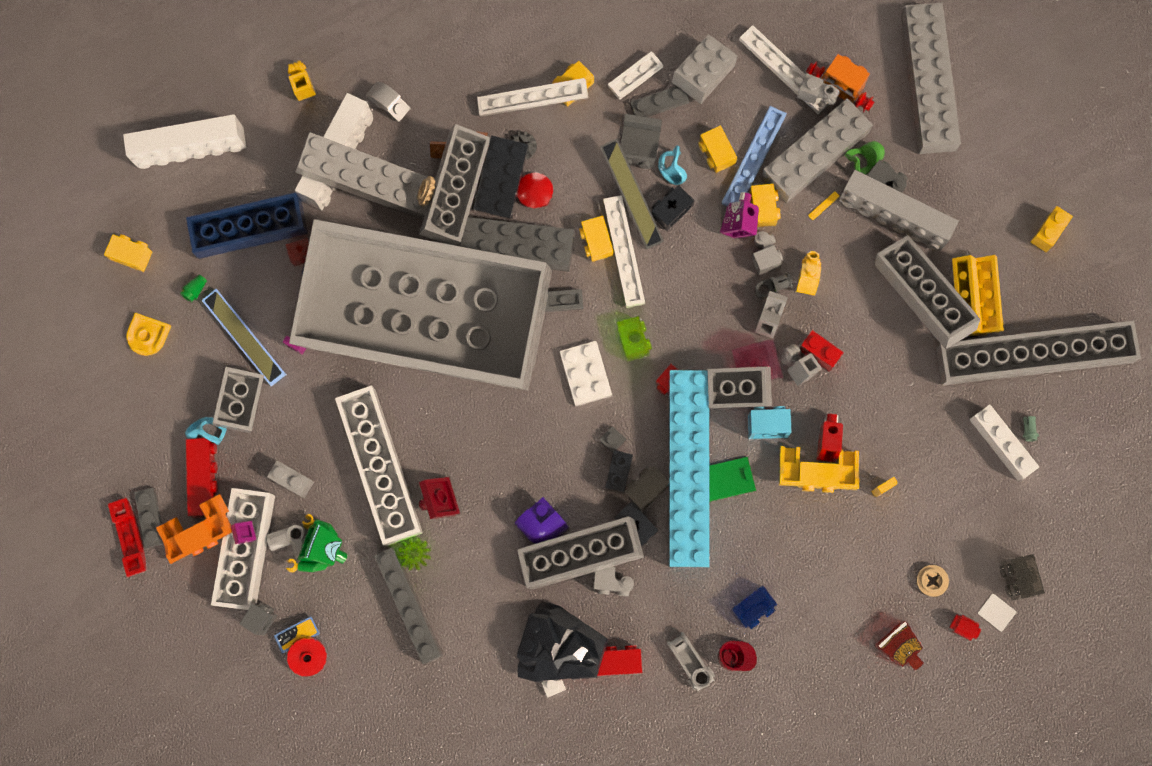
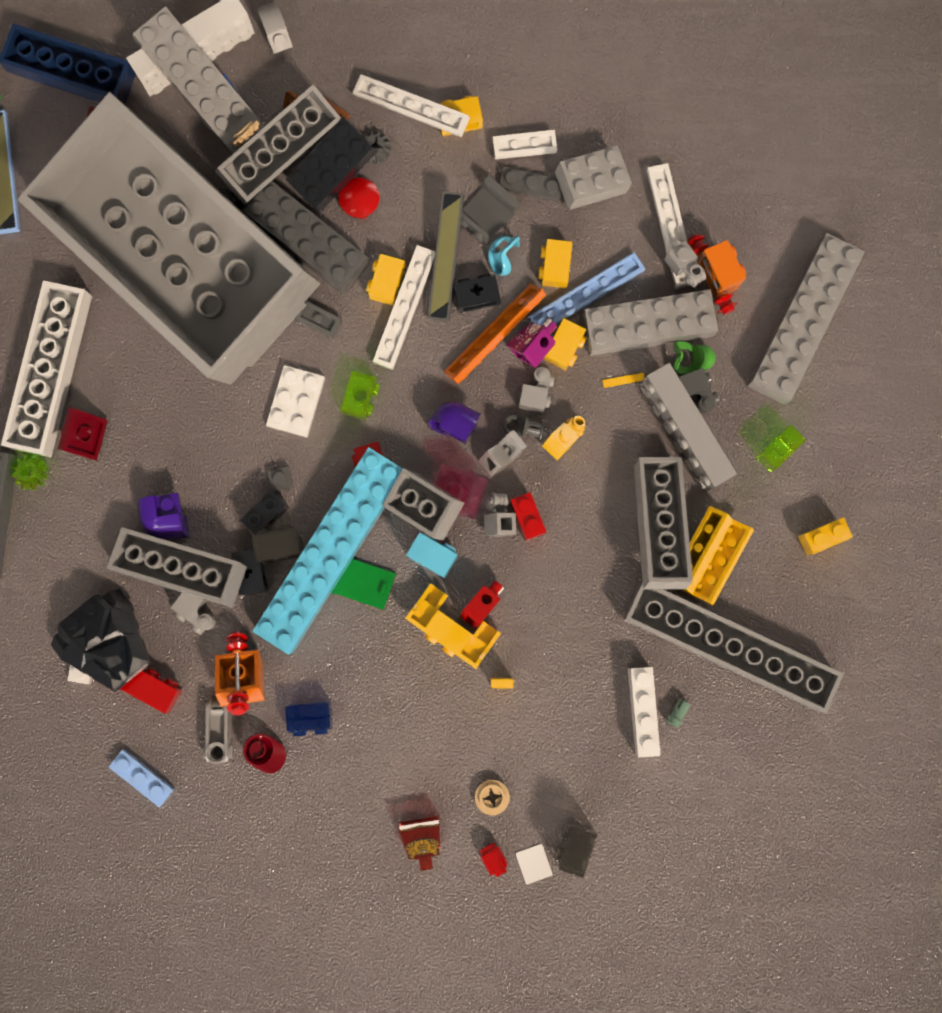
camera: 25 degrees right, 5 degrees up
none -> light blue plate [109,749,174,807]
none -> orange brick [215,632,265,715]
none -> dark purple brick [428,402,481,444]
none -> orange plate [444,283,546,384]
none -> clear neon green brick [755,425,806,473]

